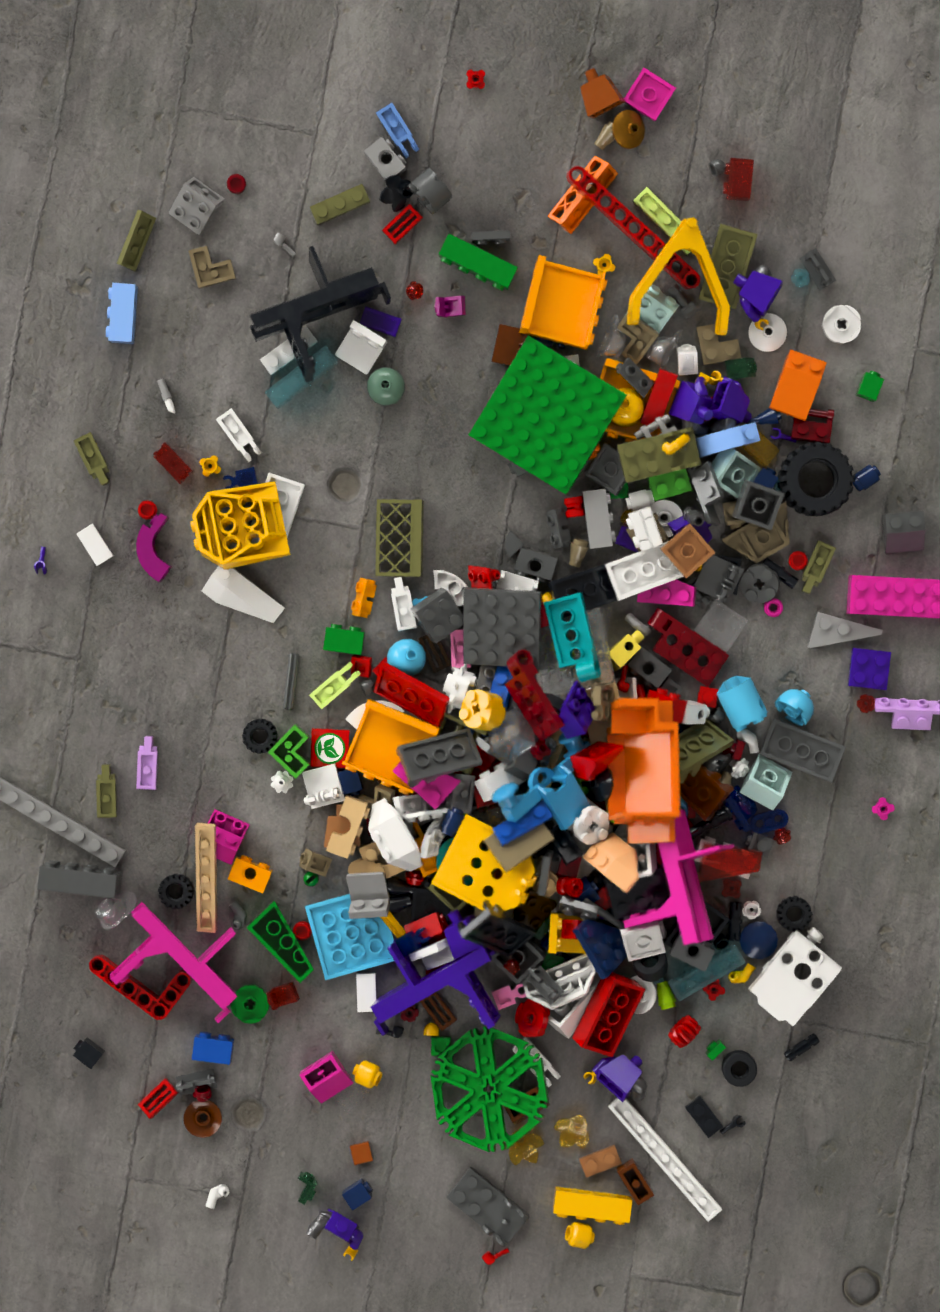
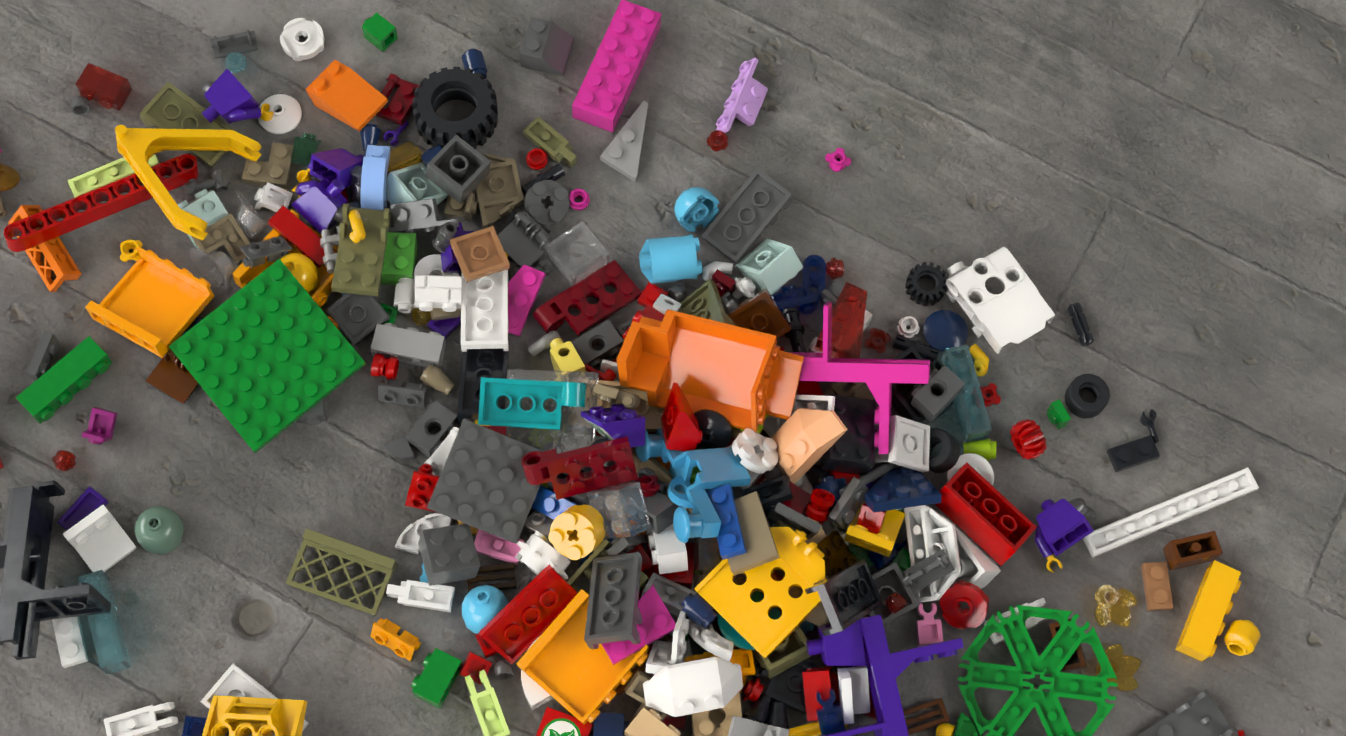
camera: 75 degrees left, 20 degrees down
dark purple plate [848,648,891,690] -> none

